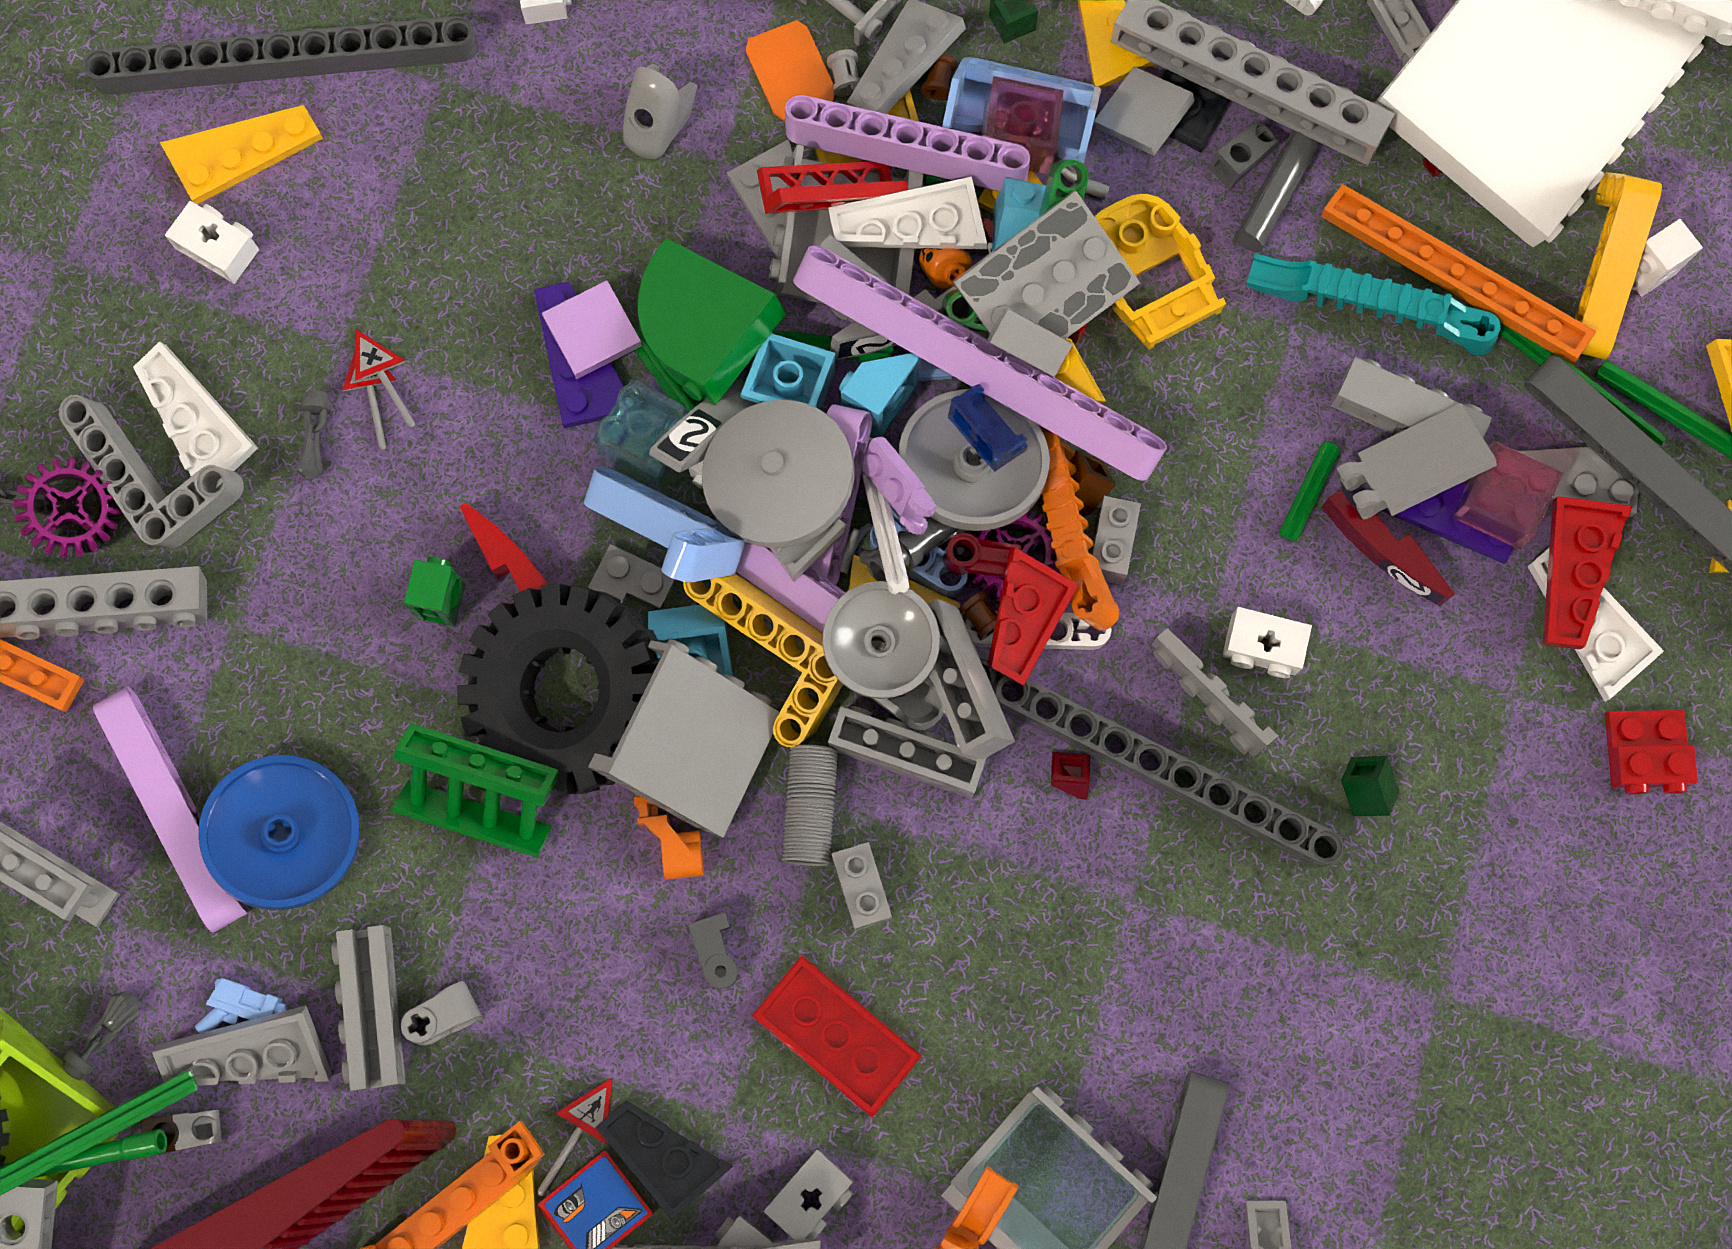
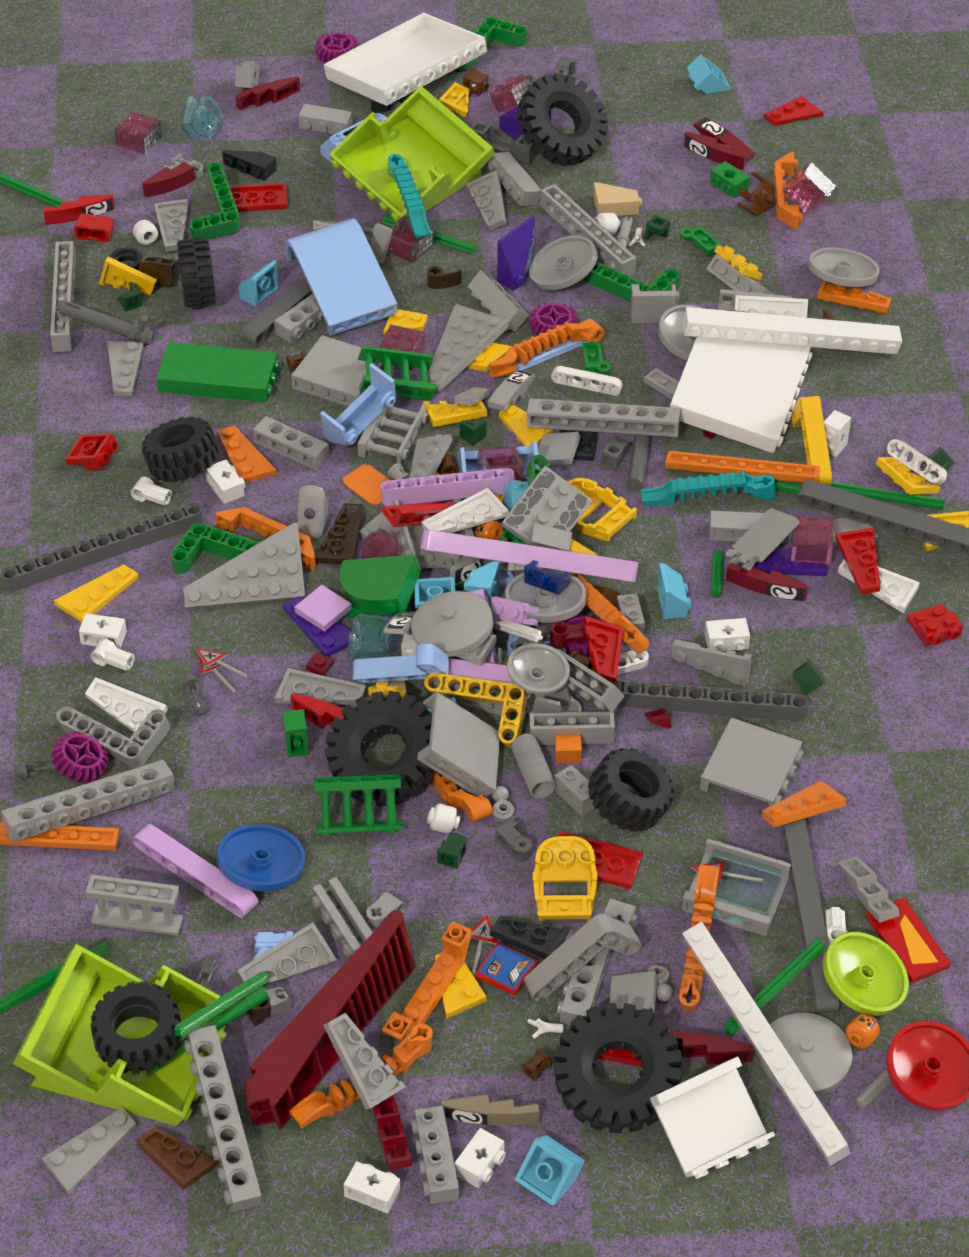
camera: 20 degrees left, 30 degrees down
none -> white piece [90,639,135,671]
none -> green beam [171,523,260,574]
none -> light grey wing [183,523,305,609]
none -> orange slope [215,507,316,571]
none -> light grey wing [275,668,366,705]
none -> dark red plate [306,652,334,676]
none -> dark brown wing [315,503,364,564]
none -> clear pink cylinder [359,529,398,559]
none -> yellow wing [368,681,406,698]
none -> white head [427,803,460,834]
none -> dark green brick [437,832,466,869]
none -> light grey plate [492,786,514,823]
none -> yellow slope [533,836,597,921]
none -> orange panel [555,734,582,764]
none -> black tyre [588,748,674,832]
none -> medium azure slope [657,563,691,619]
none -> light grey piece [690,861,764,885]
none -> light grey panel [700,718,804,807]
none -> orange wing [762,780,846,827]

